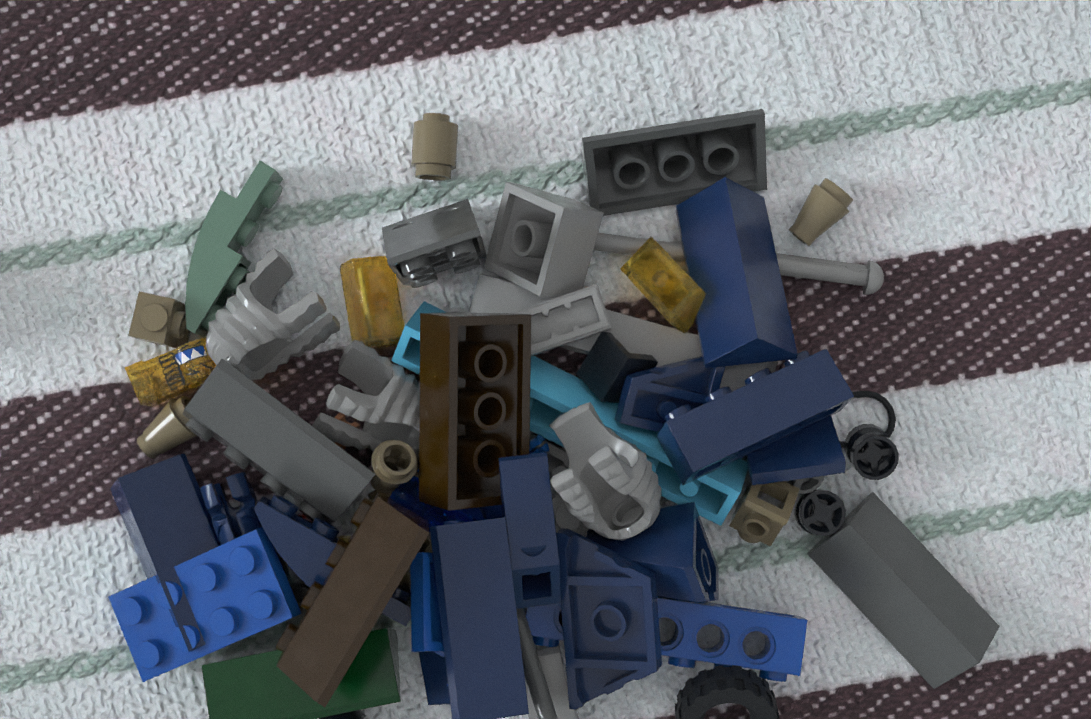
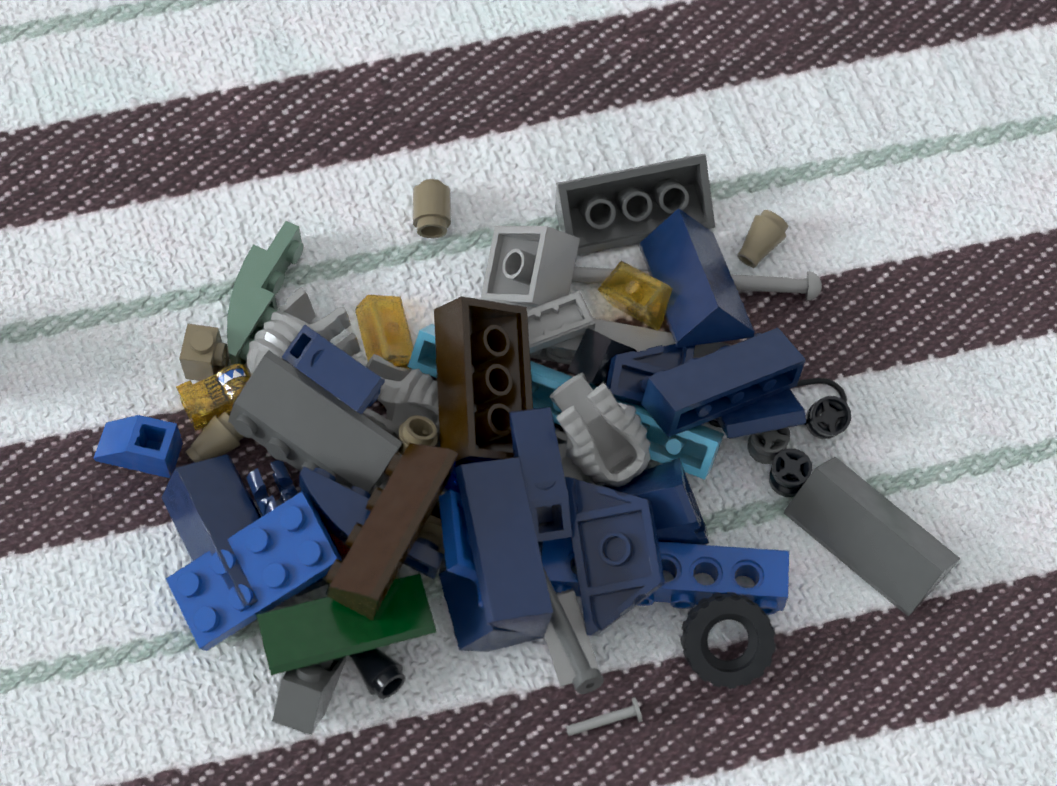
camera: 10 degrees left, 20 degrees down
dark grey slope [382,199,487,288] -> none
dark tan brick [729,481,800,546] -> none
none -> blue slope [94,415,183,478]
none -> dark blue slope [282,324,385,415]

